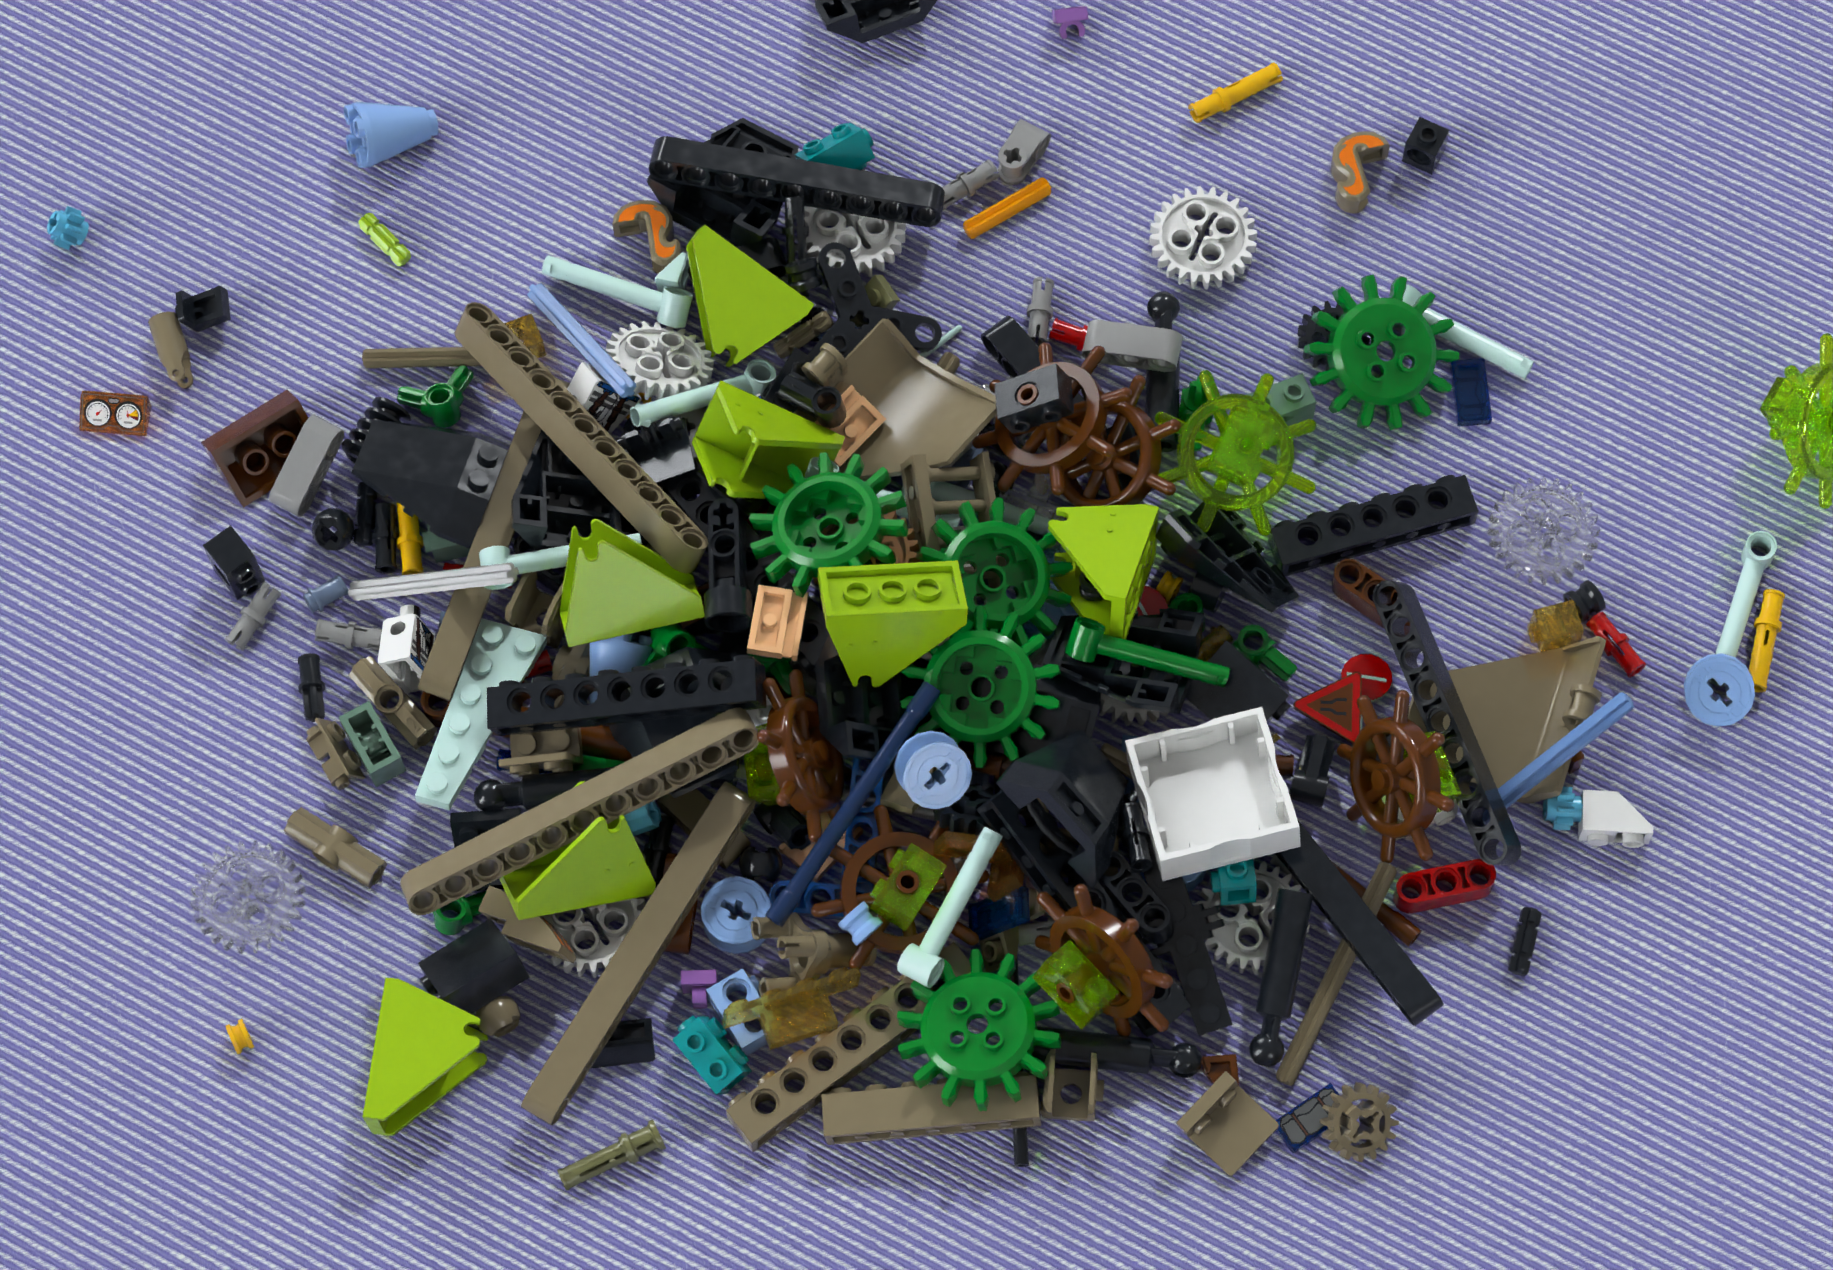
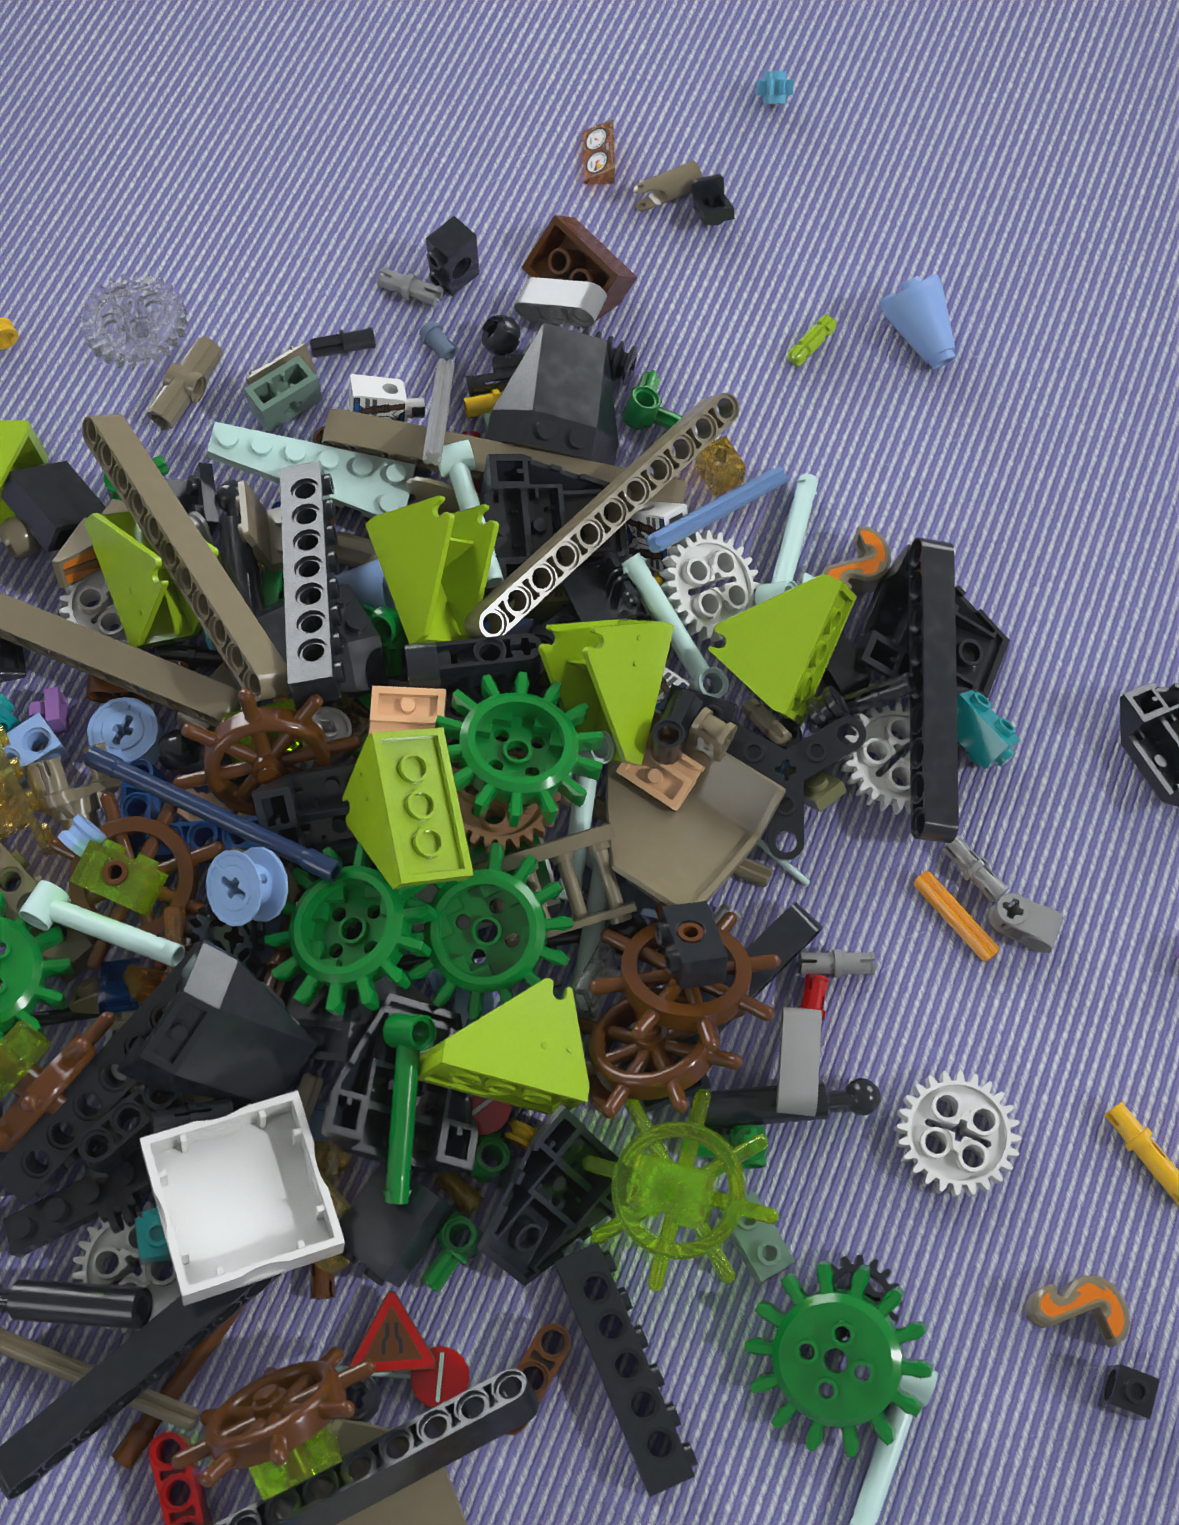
camera: 80 degrees right, 0 degrees up
light grey pin [315,619,382,650] -> none
dark tan piece [348,656,438,750] -> none
dark tan axle [362,347,481,368] -> none
black piece [1289,734,1335,807] -> none
clear blue tile [1450,358,1492,426] -> none

